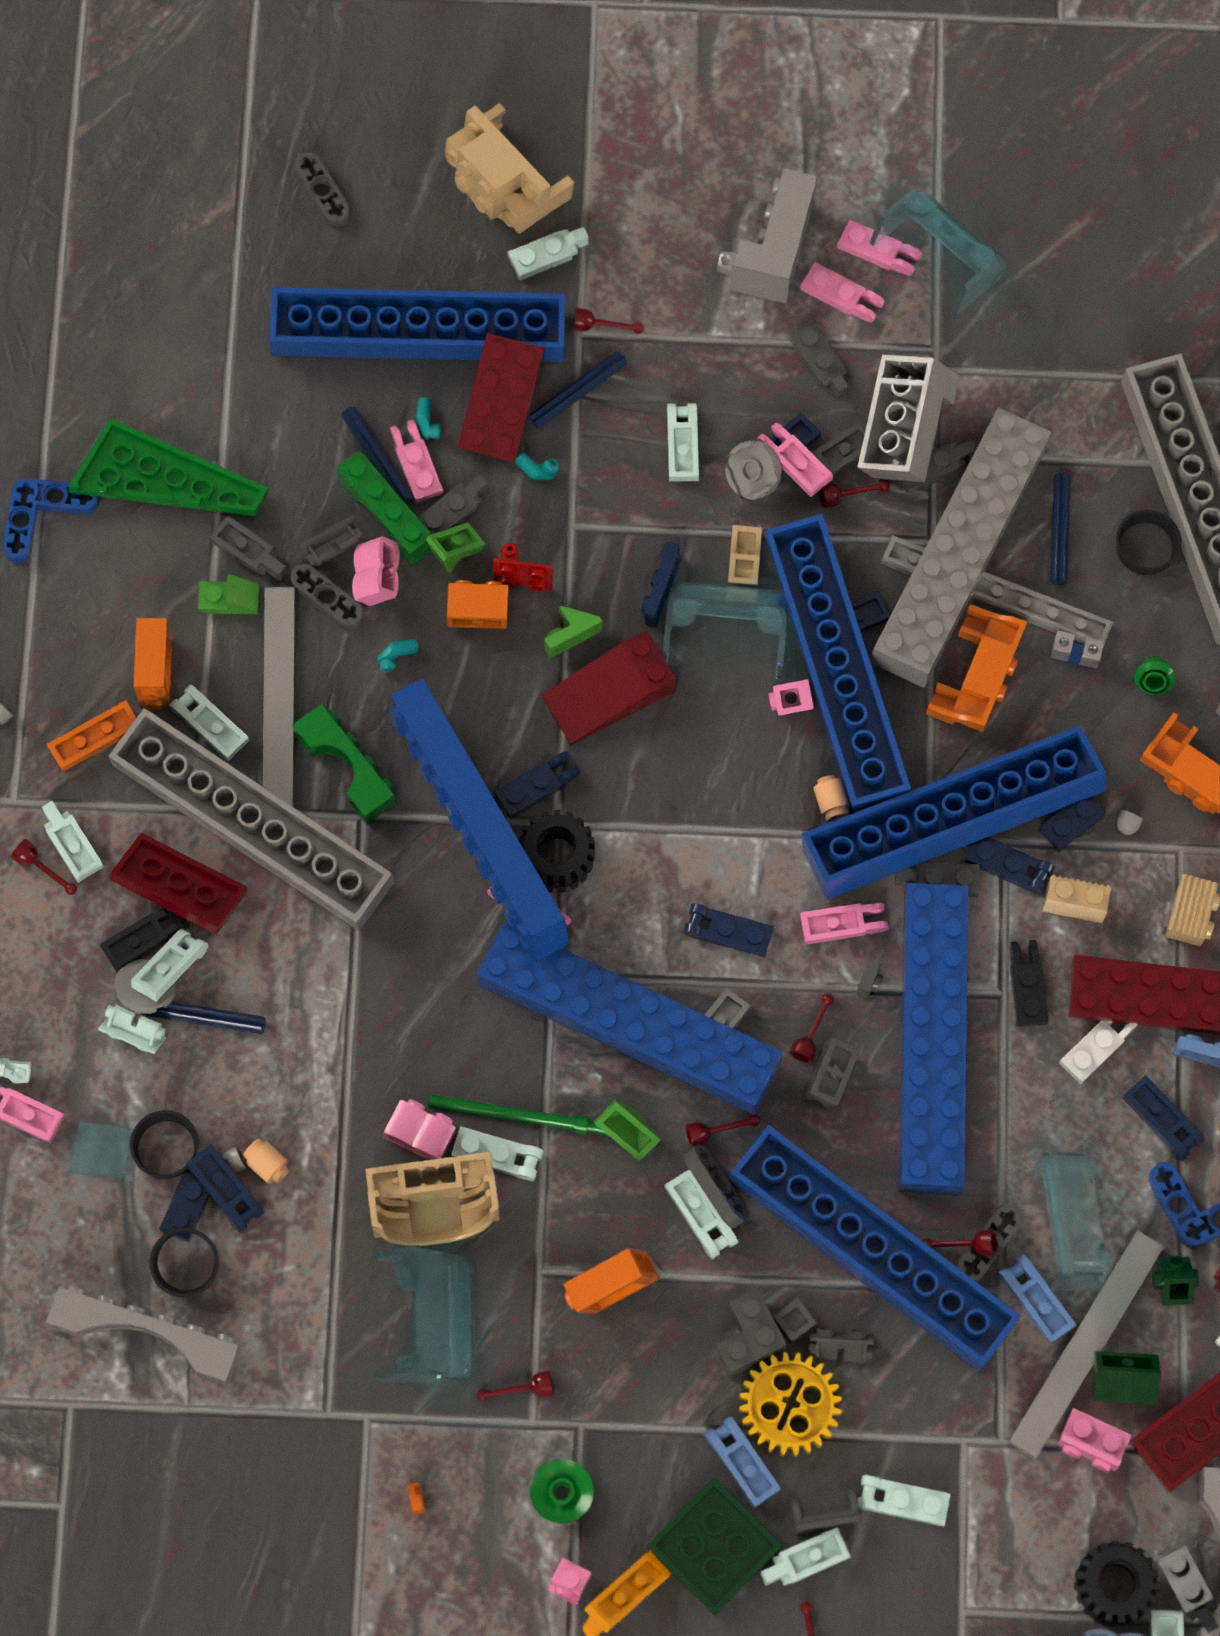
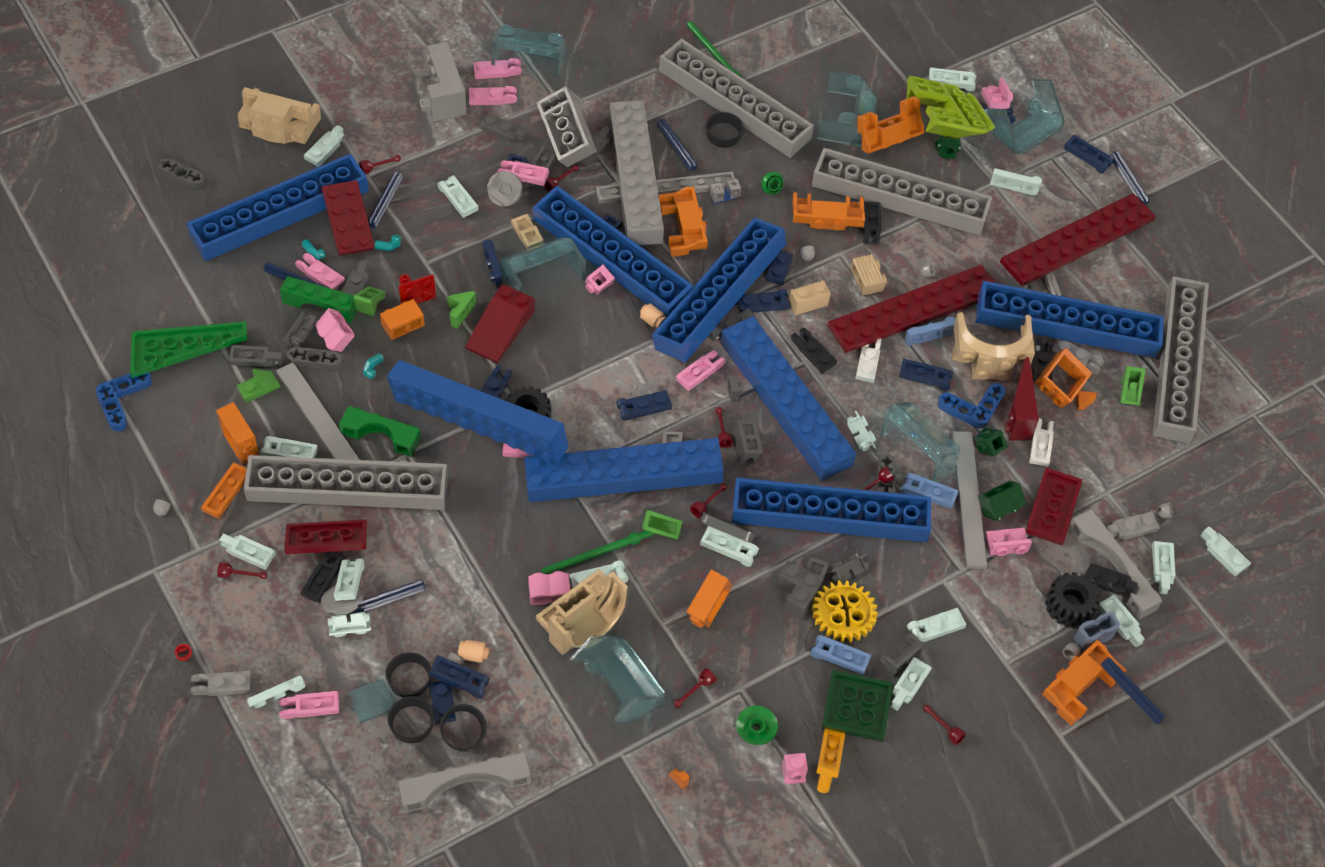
camera: 35 degrees left, 15 degrees down
none -> black tyre [387,697,434,743]
none -> light aqua hinge [847,411,876,451]

